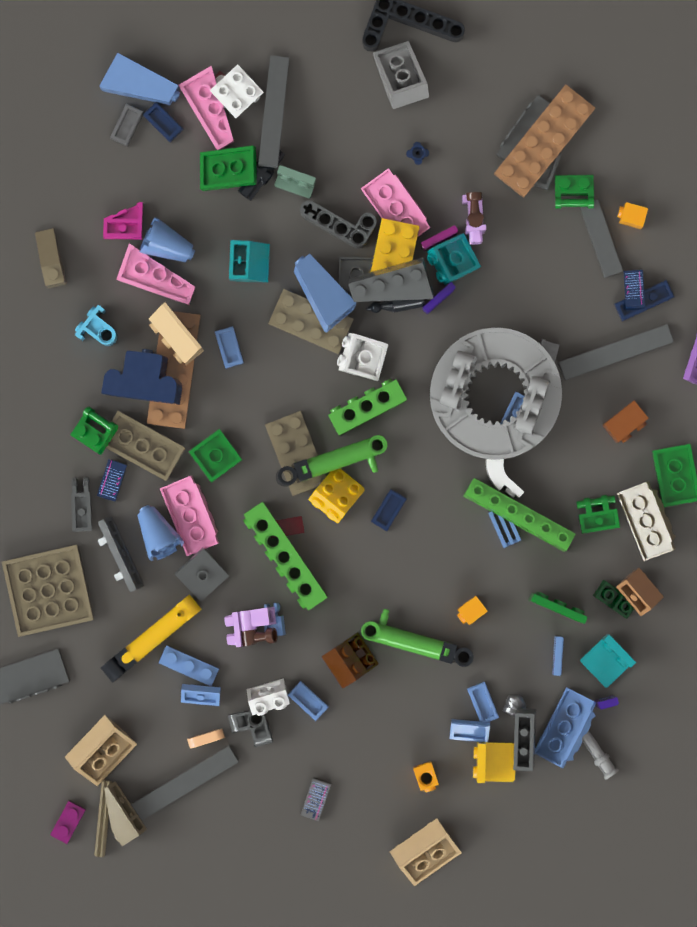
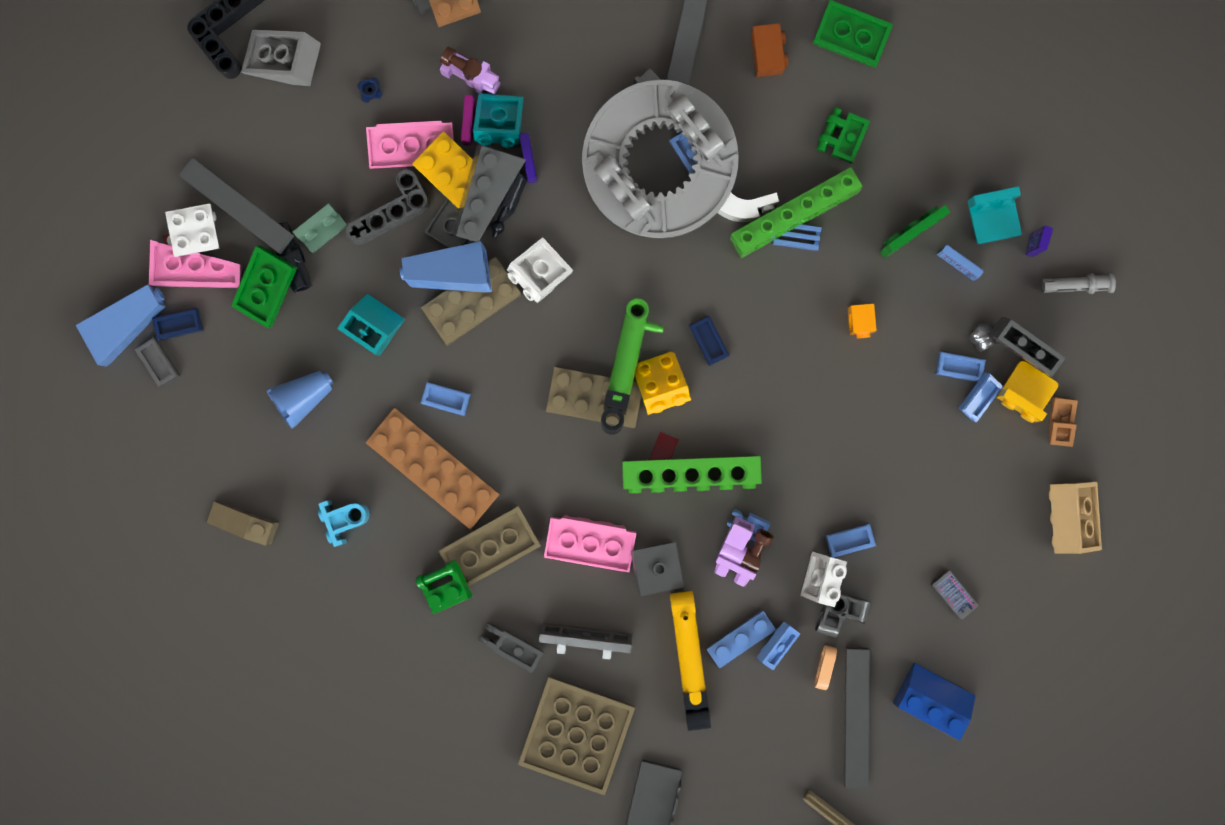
camera: 55 degrees left, 0 degrees up
tan slope [65,715,137,786] -> none
dark blue tile [97,459,127,502] -> none
dark blue brick [101,349,182,405] -> none
dark pink wing [103,202,143,240] -> none
slope [104,781,147,846] -> none
bright pink wing [116,244,196,305] -> none
medium blue cone [137,505,184,561] -> none
tan slope [149,303,204,365] -> none
green plate [189,429,242,483] -> none
reddish brown slope [321,632,379,688] -> none
bright green brick [328,379,407,436] -> none
bright green piece [361,609,474,667] -> none
light orange brick [413,761,439,792] -> none
medium blue piece [535,687,596,768] -> none
dark green slope [593,580,634,619] -> none
medium nougat brick [616,568,664,616] -> none
piece [617,481,676,561] -> none
none -> blue slope [893,663,976,741]
none -> medium nougat slope [1049,397,1078,447]

